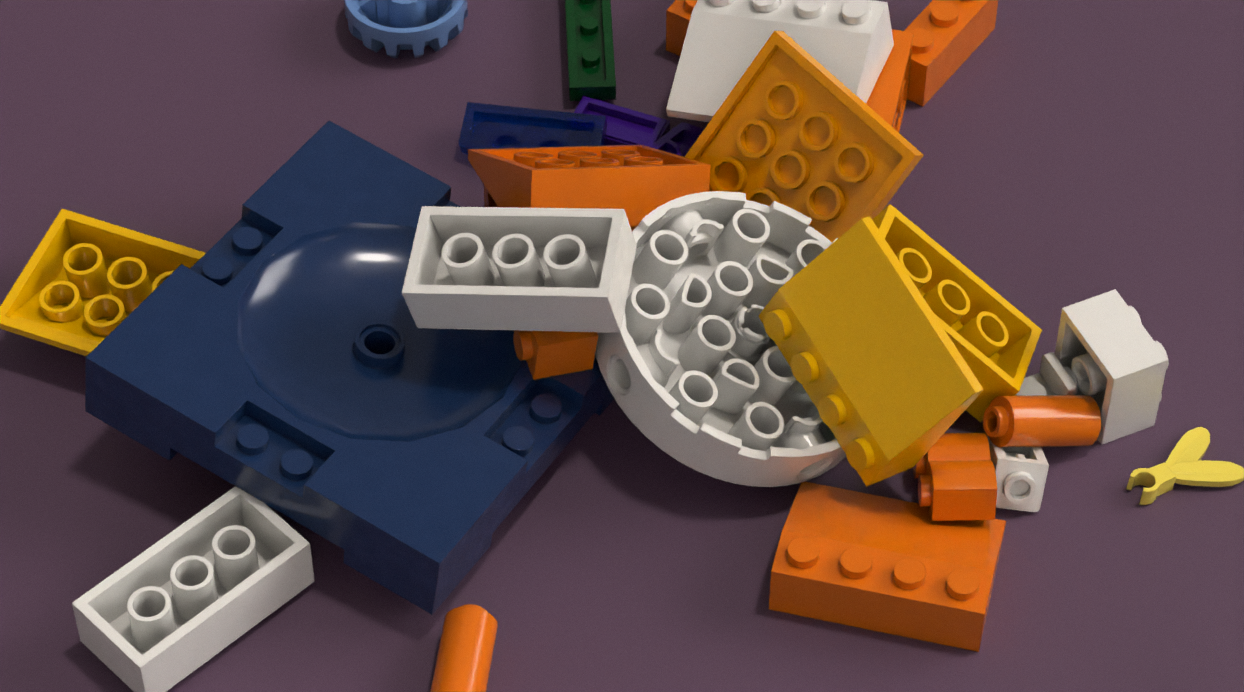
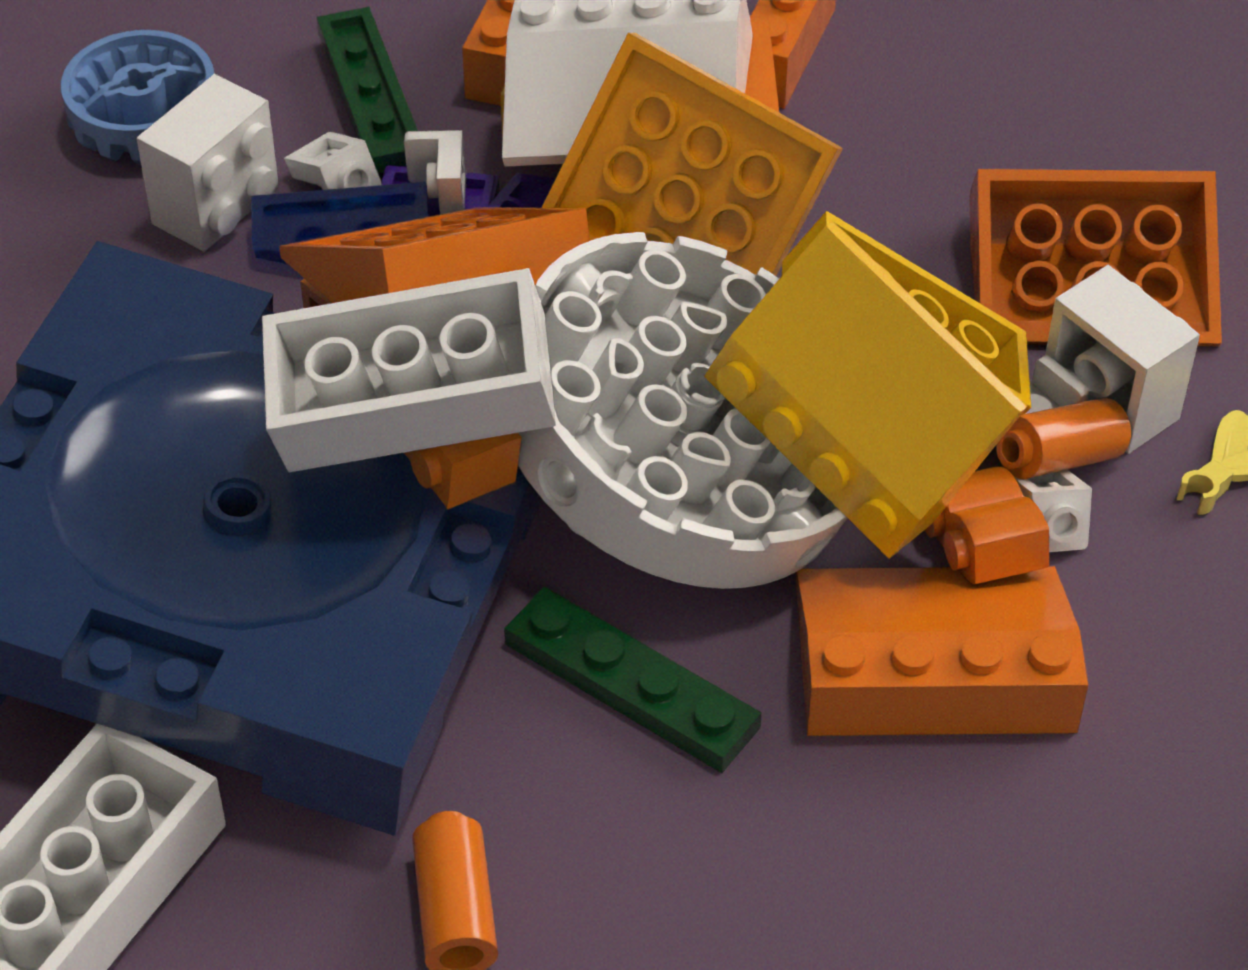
camera: 15 degrees left, 0 degrees up
none -> white brick [136,74,279,252]
none -> white bracket [284,132,382,216]
none -> white bracket [404,130,466,215]
none -> dark green plate [504,586,762,773]
none -> orange slope [969,169,1222,346]

